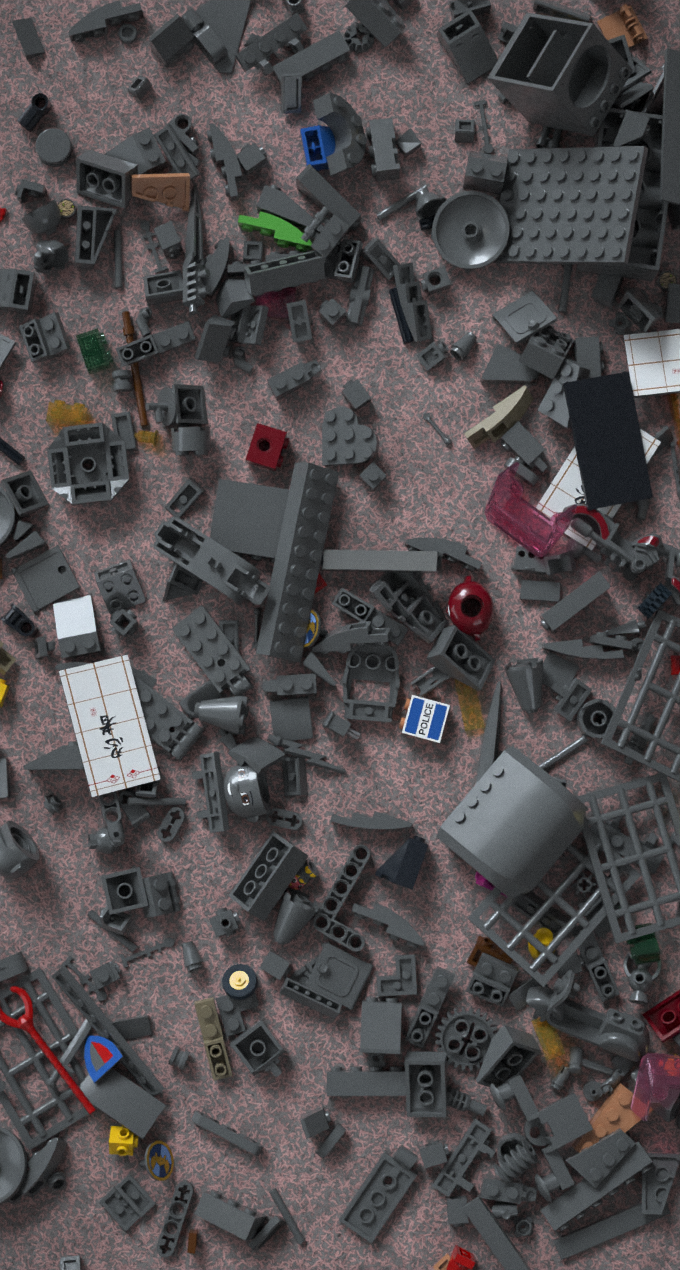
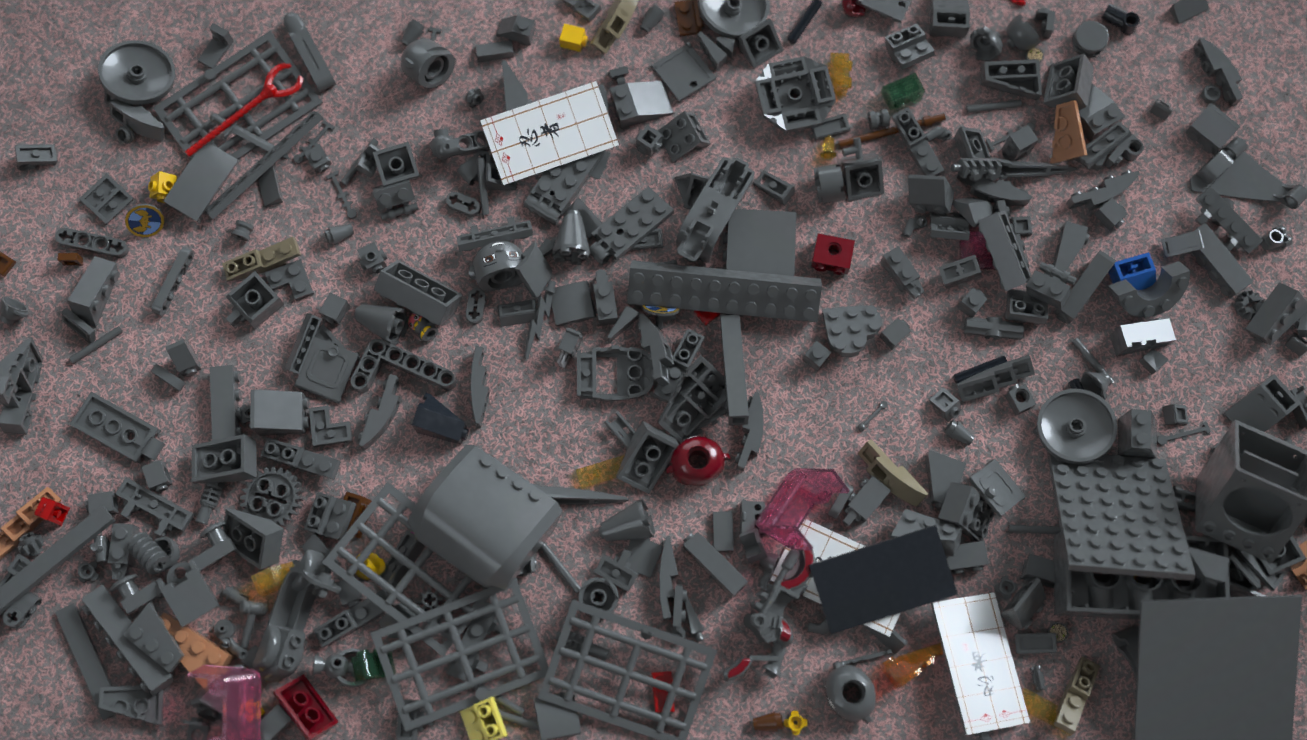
camera: 85 degrees right, 10 degrees down
black piece [0,604,38,638] -> none
shield [84,1036,124,1083] -> none
black wheel [222,964,258,1000] -> none
bright green slope [238,211,312,252] -> none
dark grey plate [361,238,400,280] -> none
piece [399,695,450,743] -> none
black wheel [637,583,672,619] -> none

